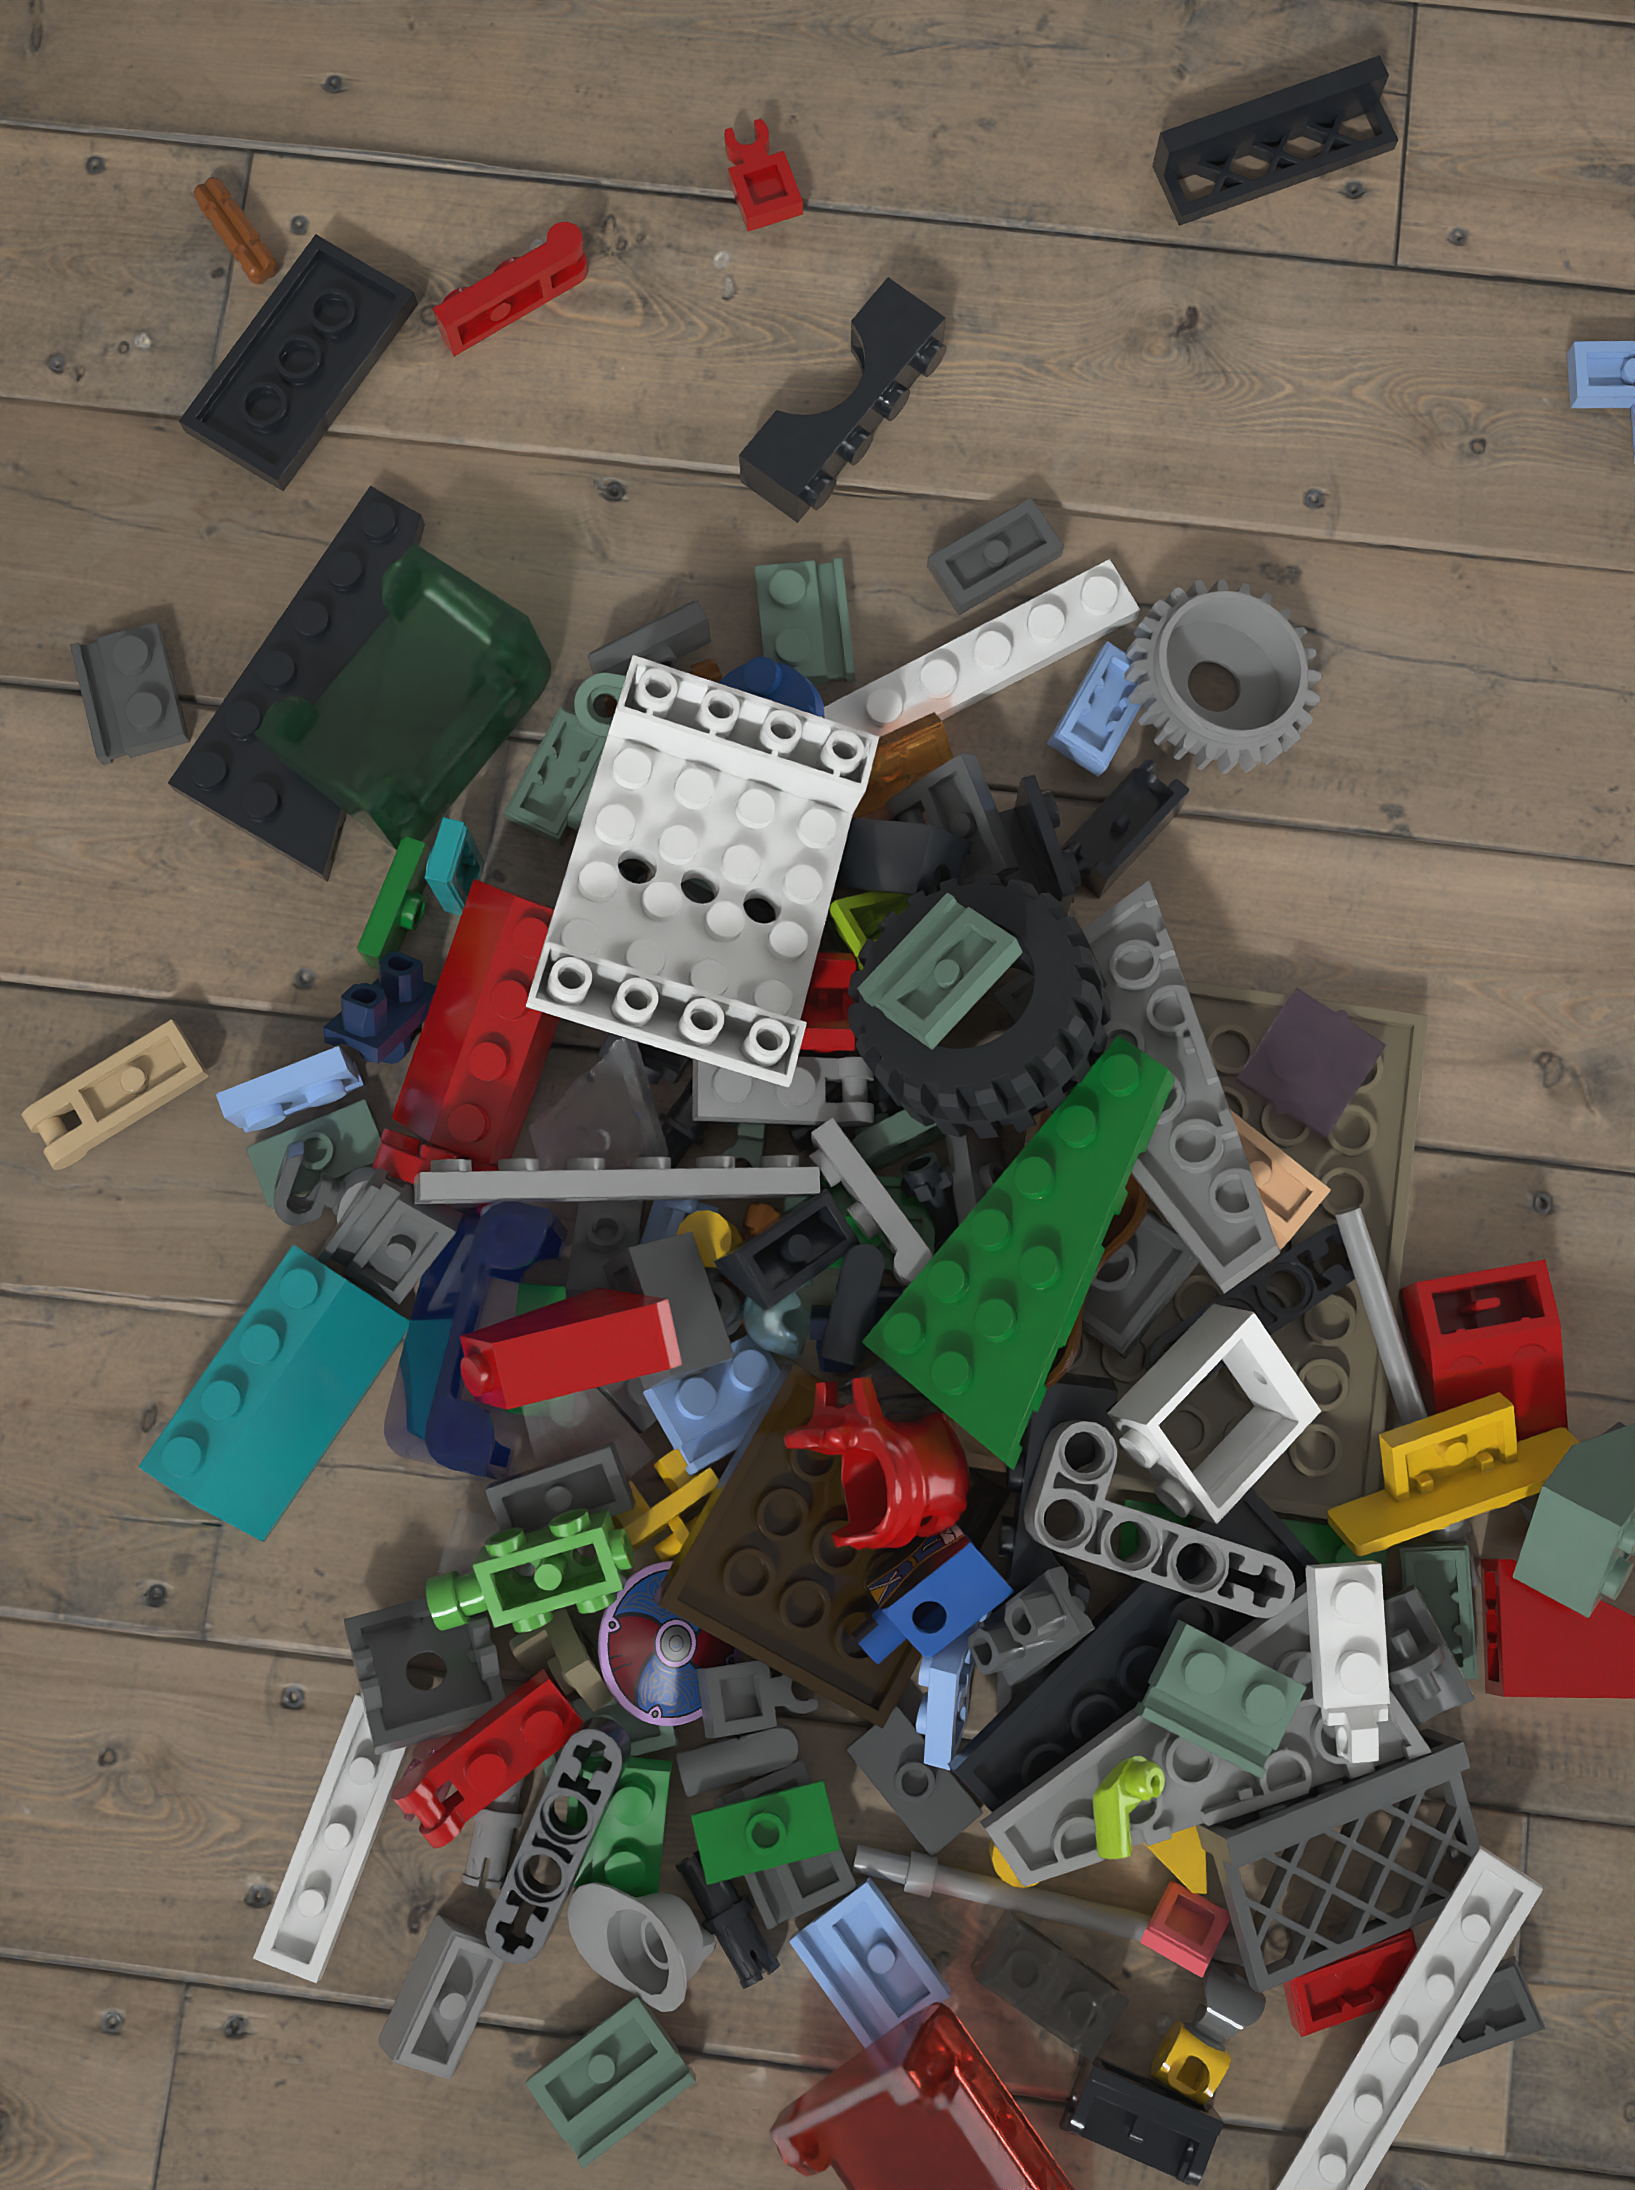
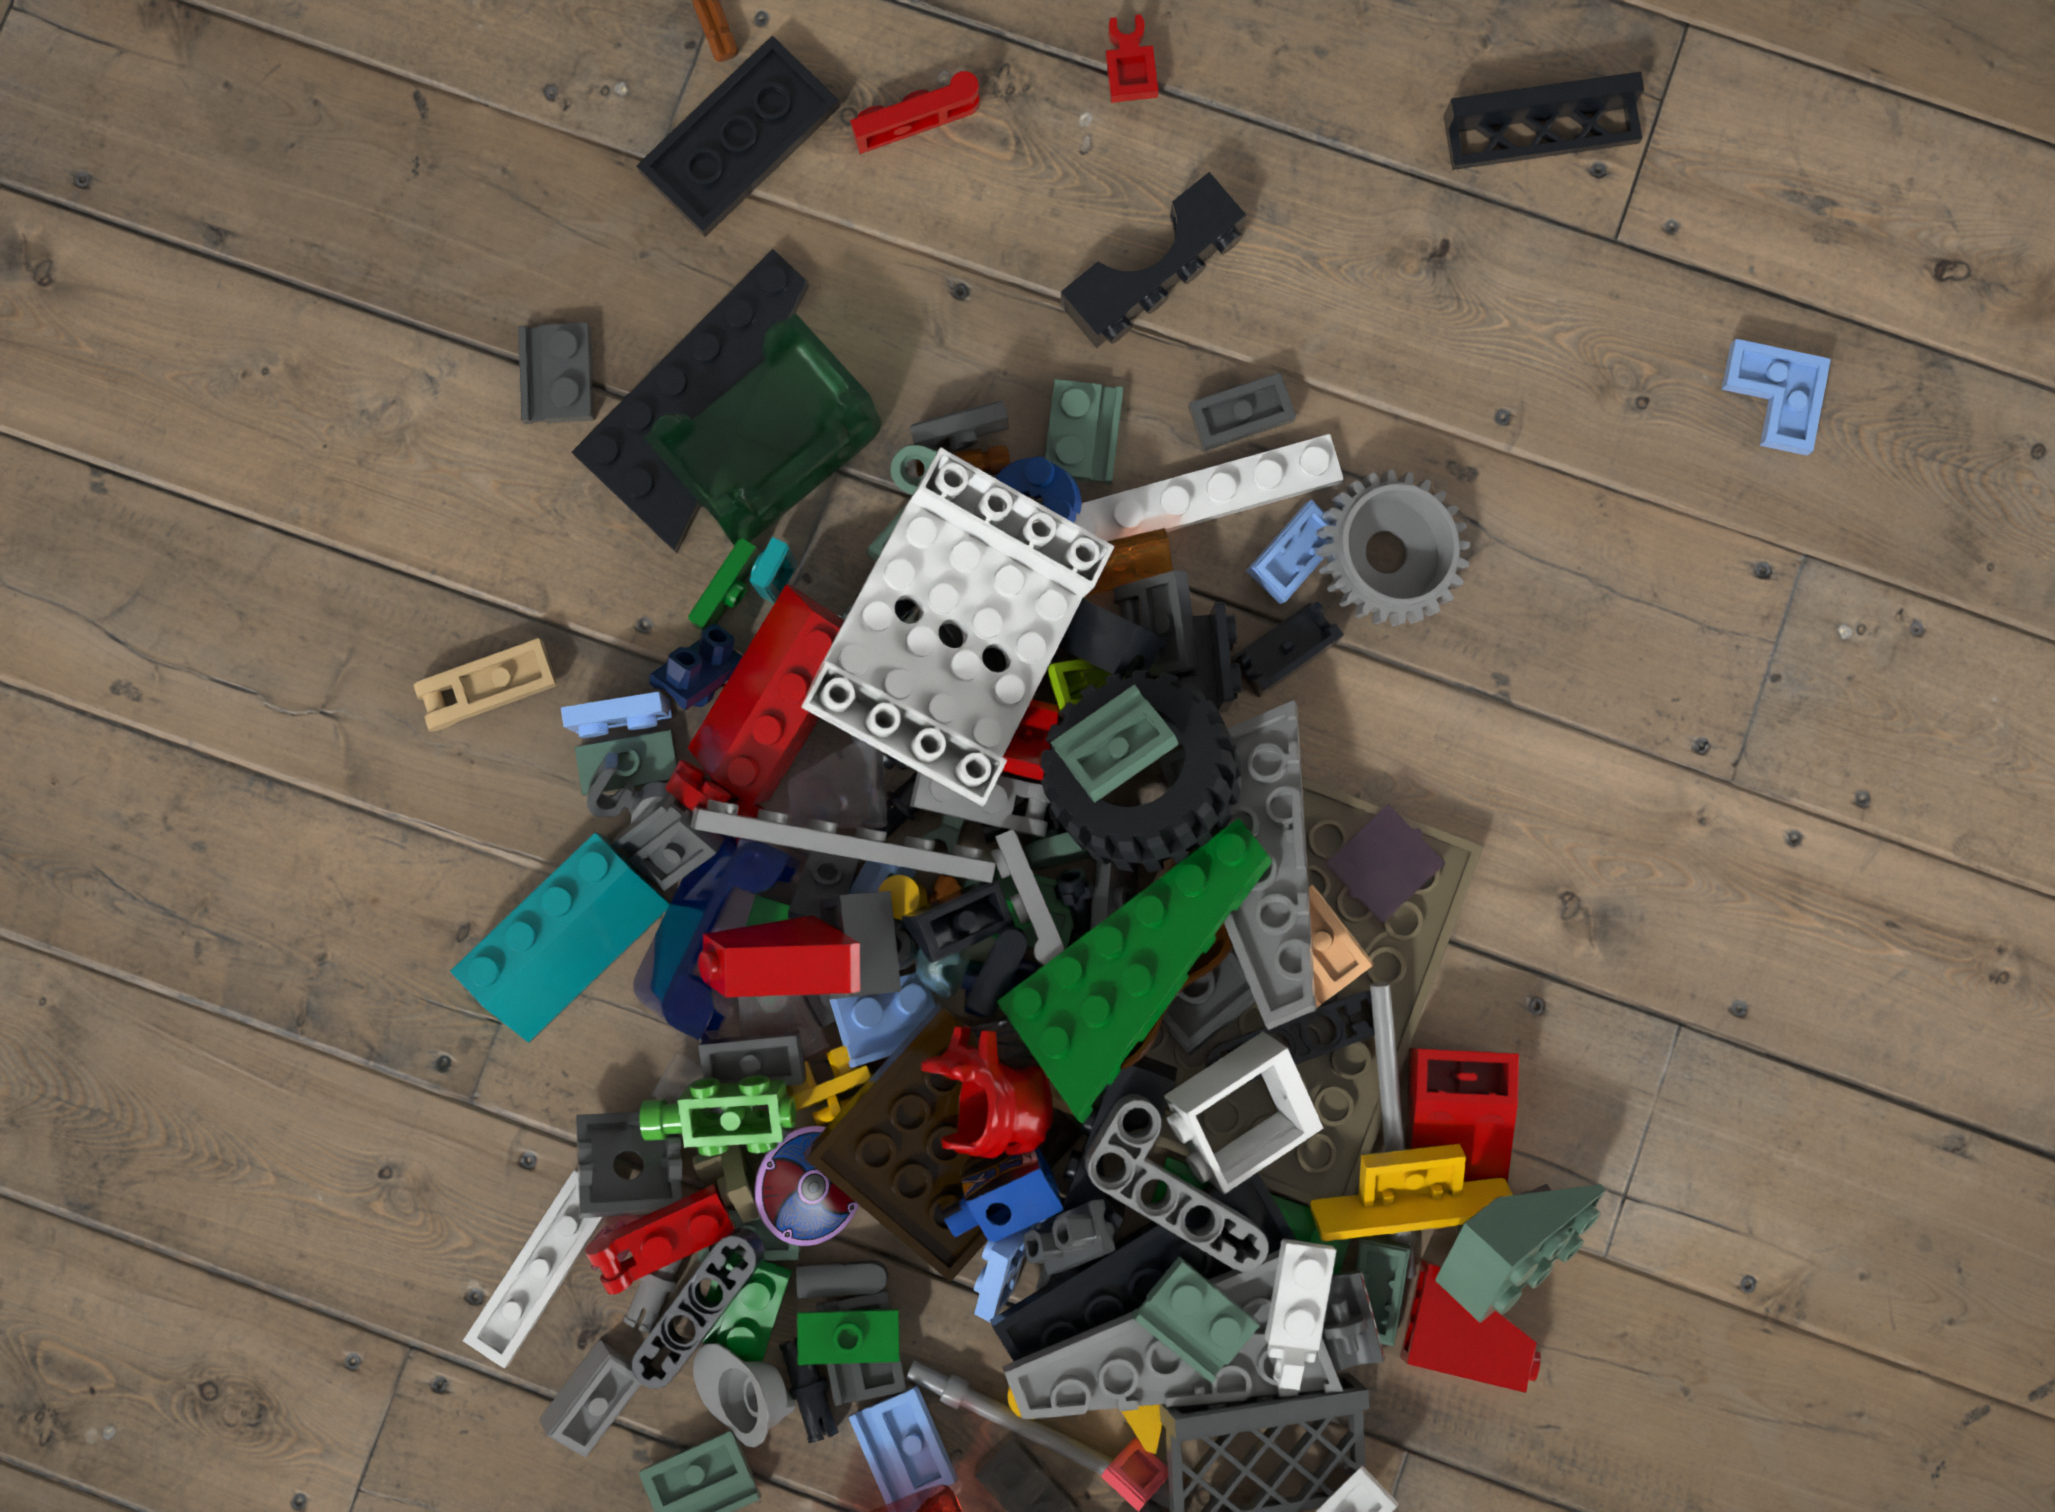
camera: 15 degrees right, 5 degrees up
sand green plate [503,706,607,845] -> none
dark grey plate [697,1659,819,1738] -> none
dark grey plate [846,1705,983,1857] -> none
lime arm [1092,1756,1165,1859] -> none

